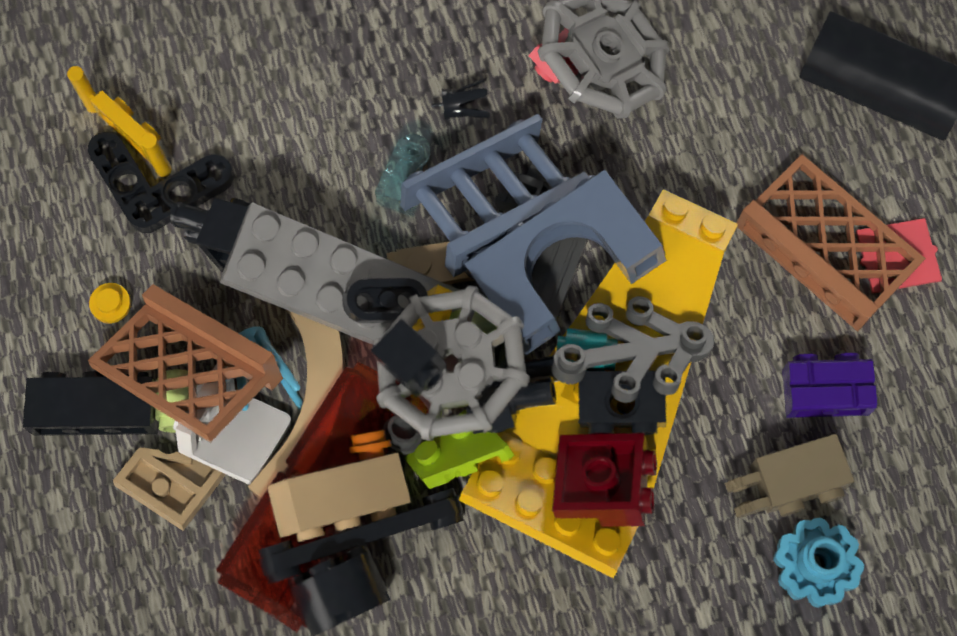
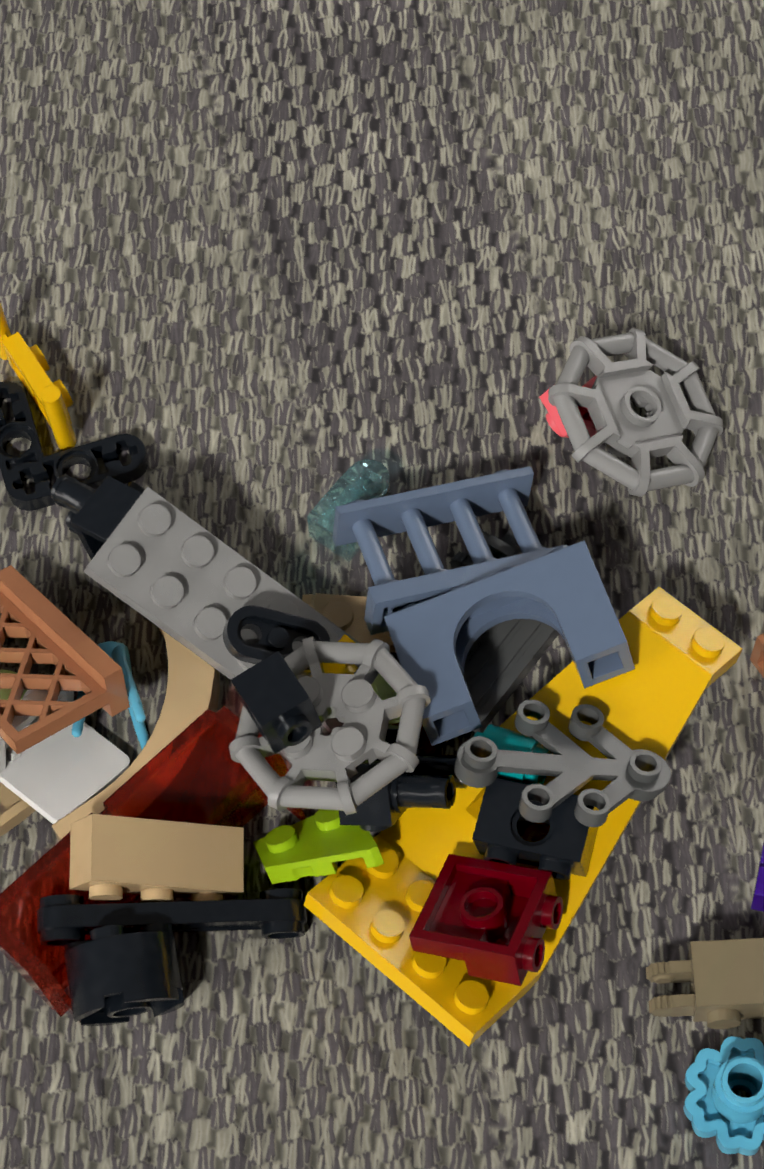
camera: 20 degrees right, 10 degrees down
orange plate [349,430,392,460] -> none
dark grey plate [382,415,423,455] -> none
black piece [431,78,490,120] -> none

